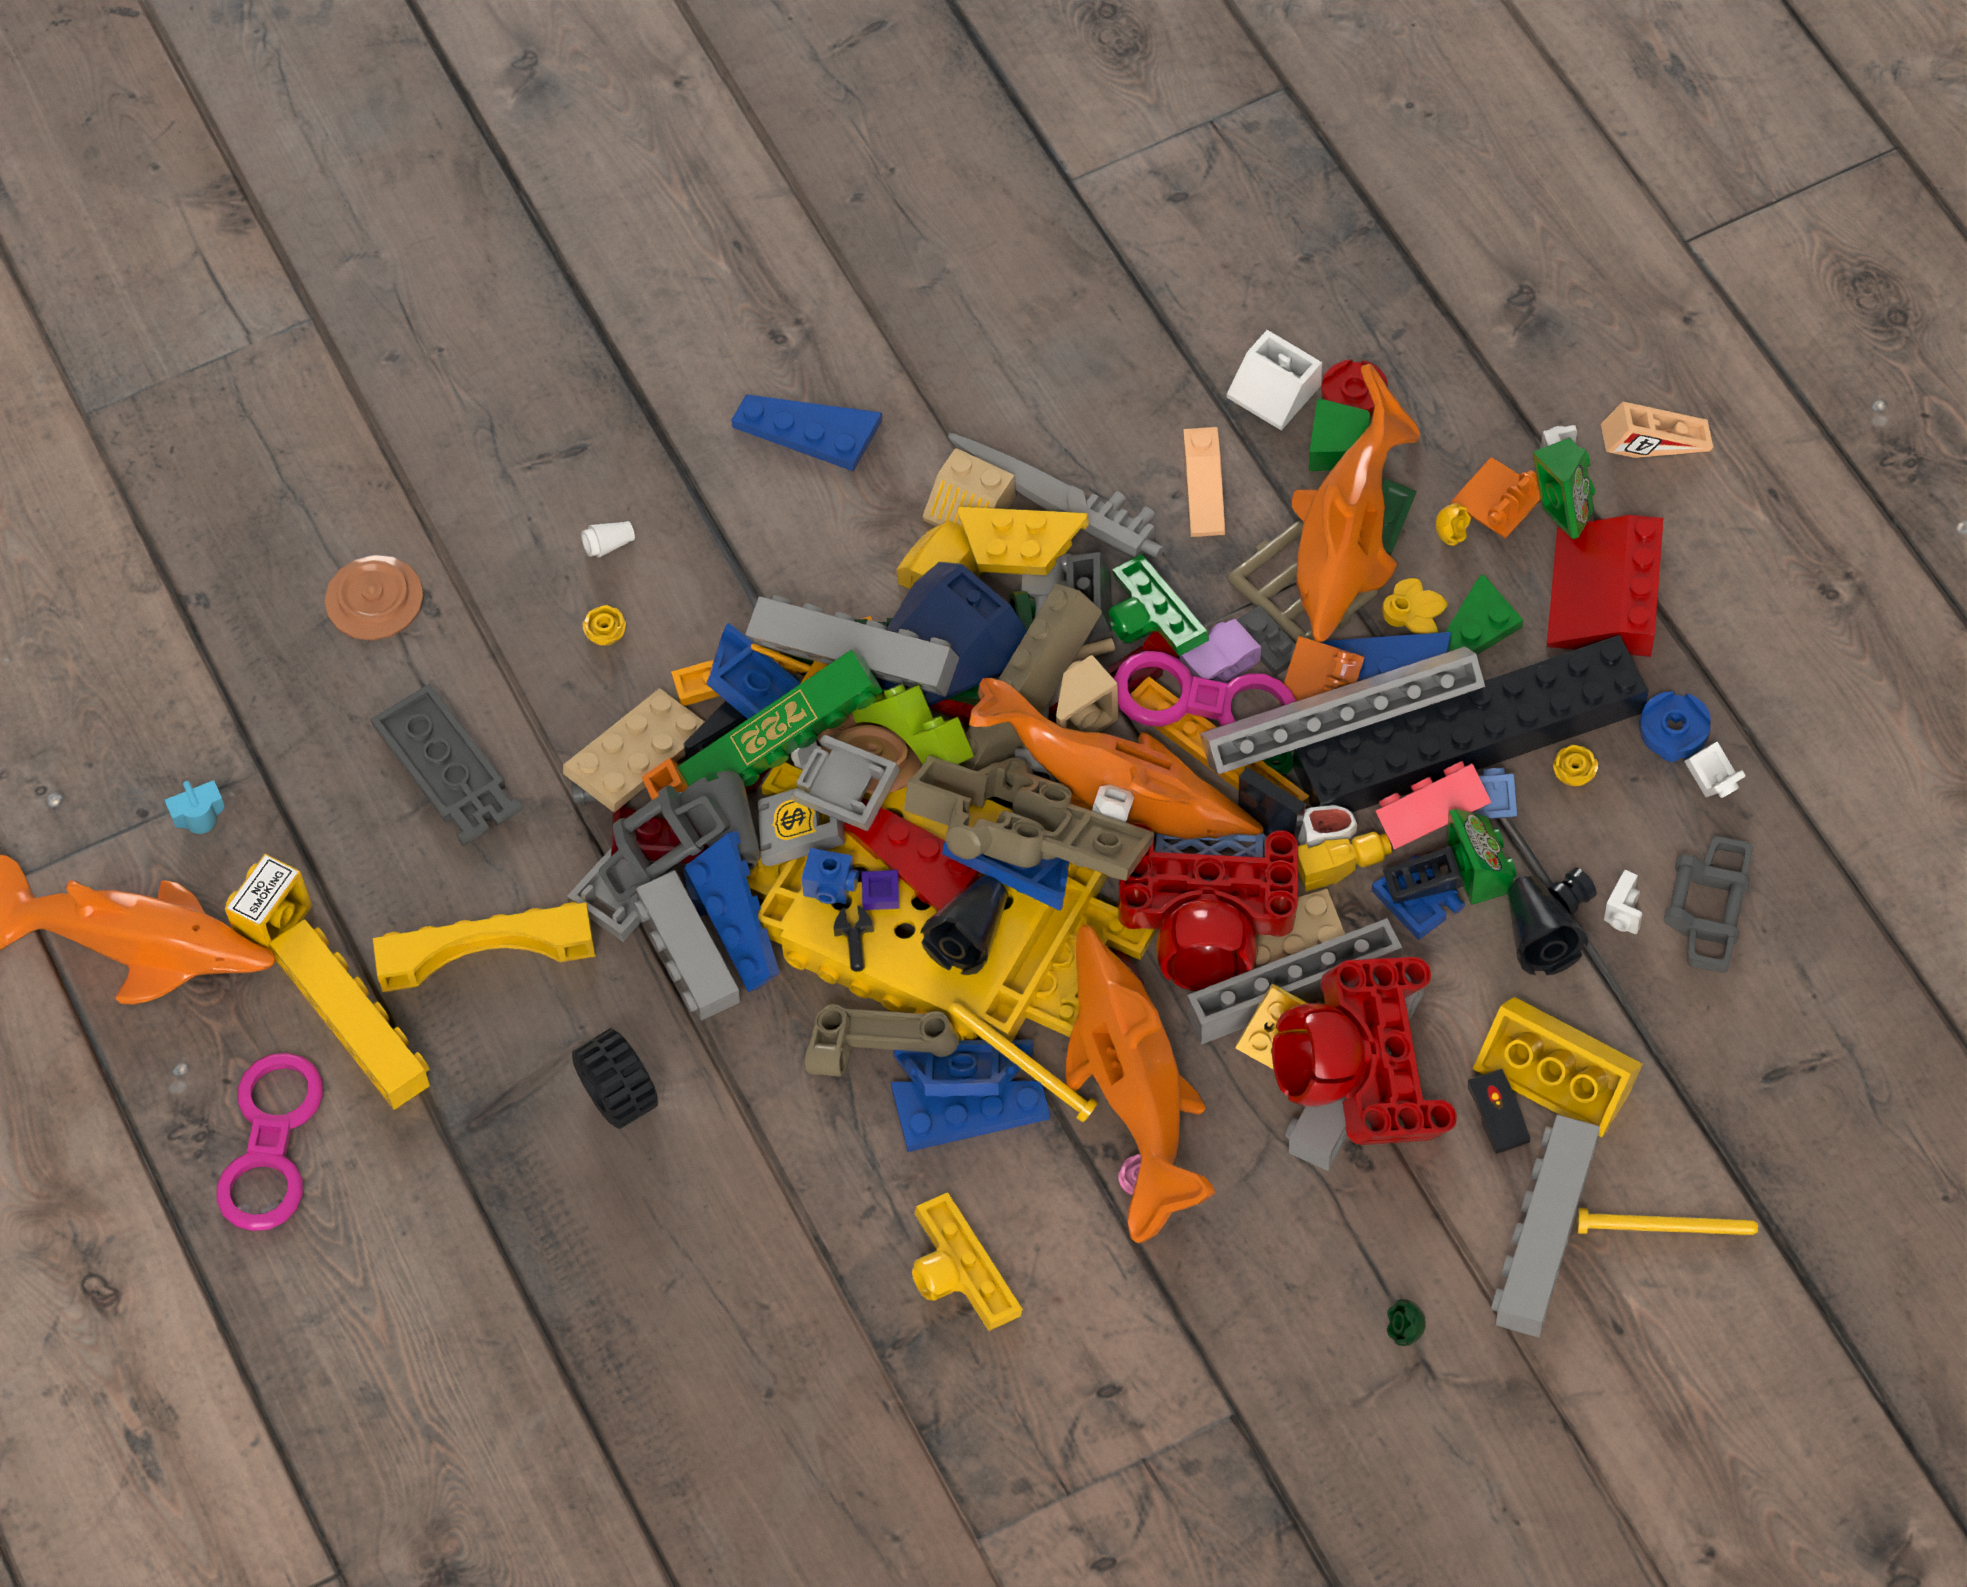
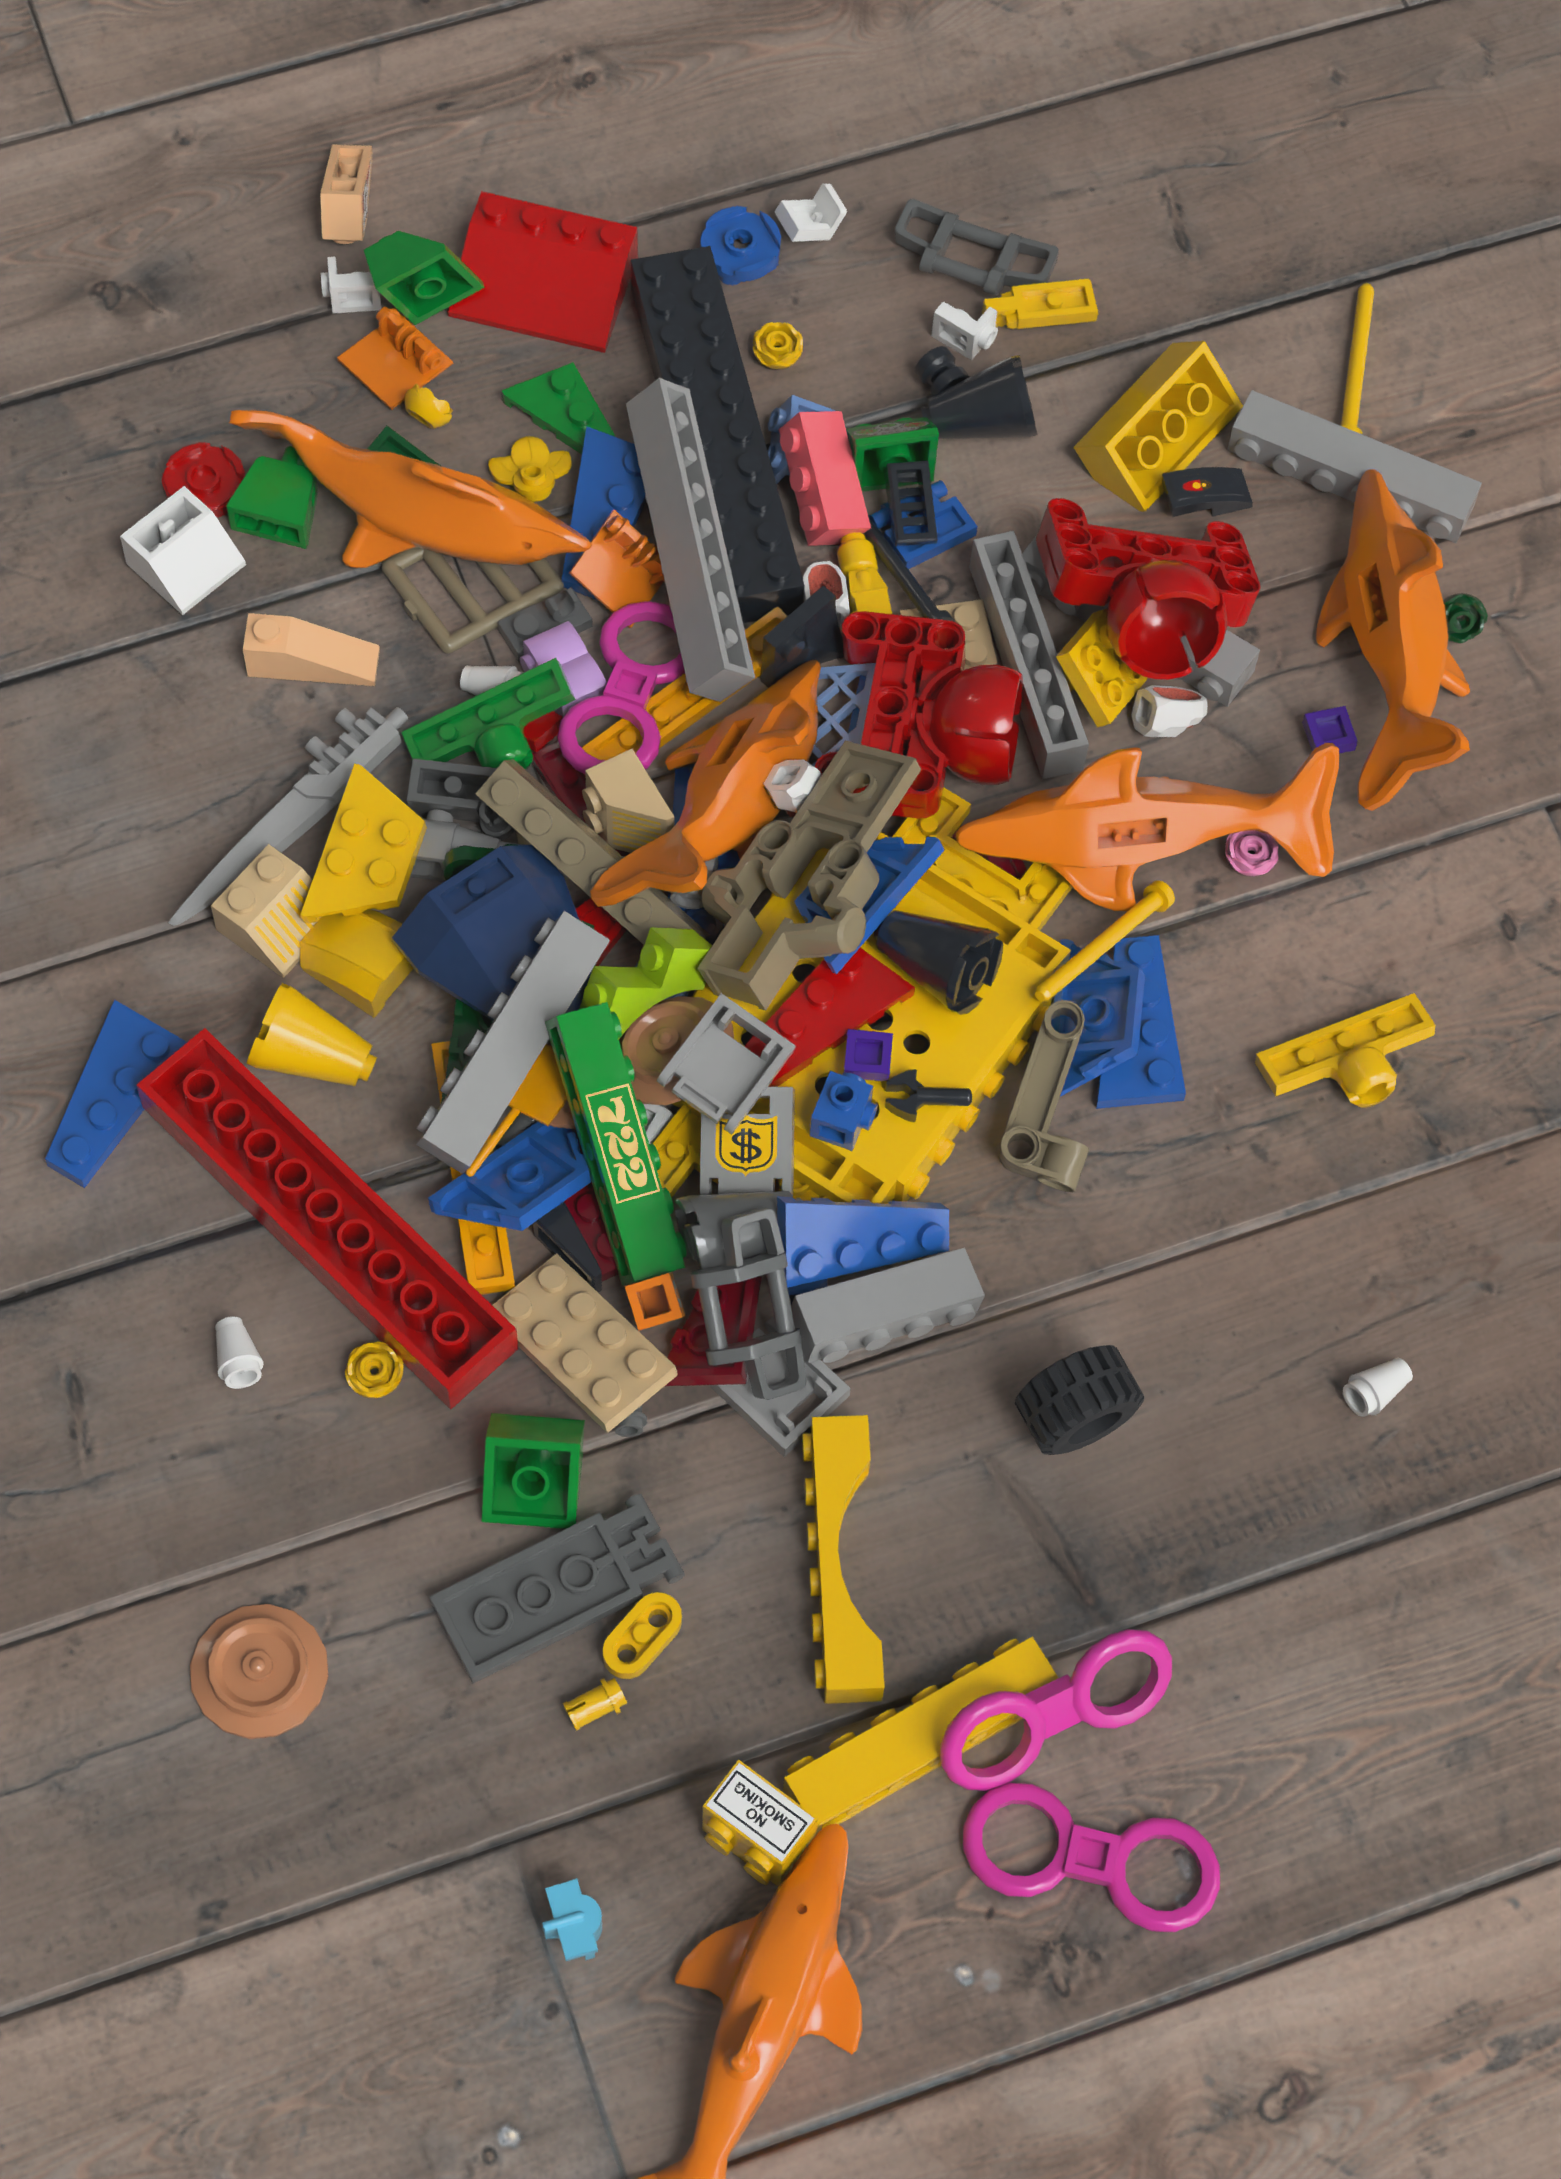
camera: 90 degrees left, 5 degrees up
none -> red brick [136,1028,518,1410]
none -> yellow cone [246,983,378,1086]
none -> white cone [460,665,524,696]
none -> green slope [482,1413,585,1529]
none -> yellow pin [562,1678,627,1731]
none -> yellow plate [603,1592,682,1679]
none -> black bar [864,515,955,622]
none -> dark pink bar [940,1629,1172,1791]
none -> yellow hinge [982,279,1098,329]
none -> white rock [1131,685,1208,738]
none -> dark purple plate [1302,706,1358,754]
none -> orange animal [1316,469,1470,811]
none -> white cone [1343,1357,1413,1417]

